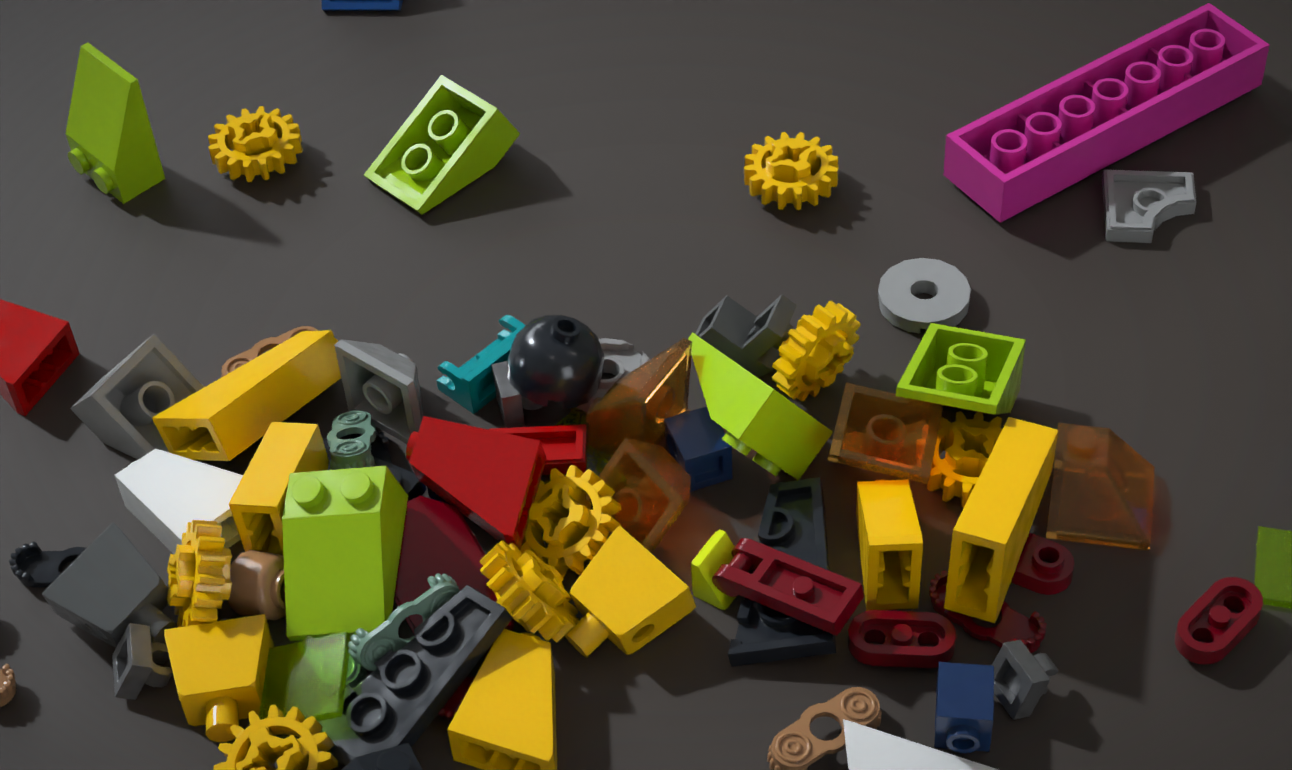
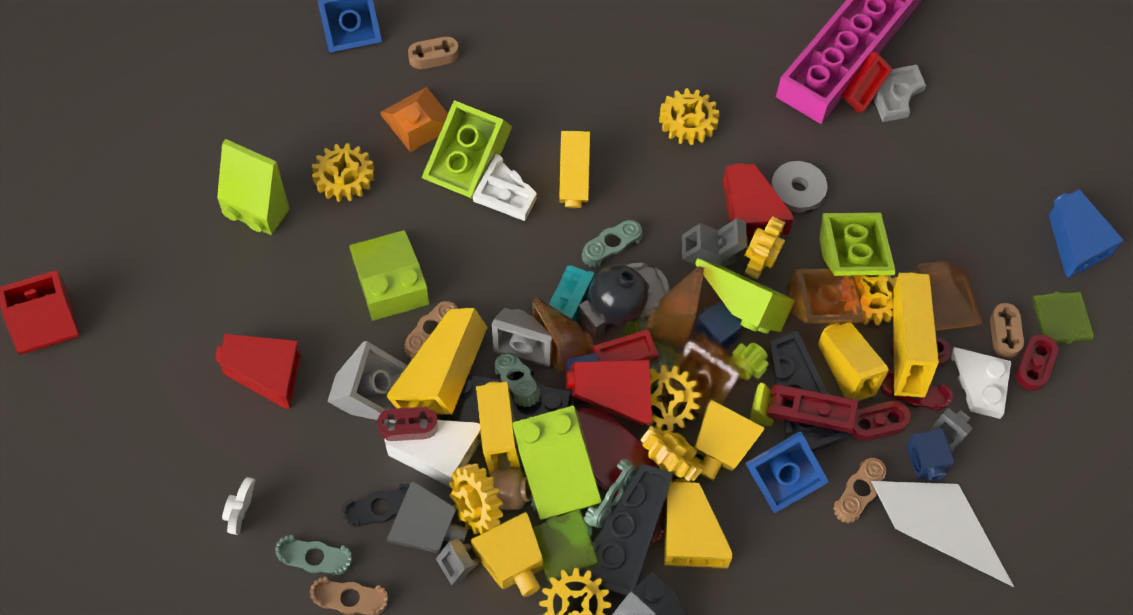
camera: 25 degrees left, 15 degrees up
none -> lime slope [349,230,429,321]
none -> dark red beam [377,407,438,441]
none -> orange slope [381,87,448,152]
none -> medium nougat beam [408,37,459,69]
none -> white wing [473,154,537,221]
none -> clear orange slope [532,297,594,375]
none -> yellow slope [559,131,590,208]
none -> sand green piece [582,220,643,267]
none -> red slope [723,163,794,237]
none -> lime gear [730,343,769,380]
none -> blue slope [745,431,829,514]
none -> red tile [841,52,893,113]
none -> white wing [951,347,1011,419]
none -> medium nougat beam [990,303,1024,359]

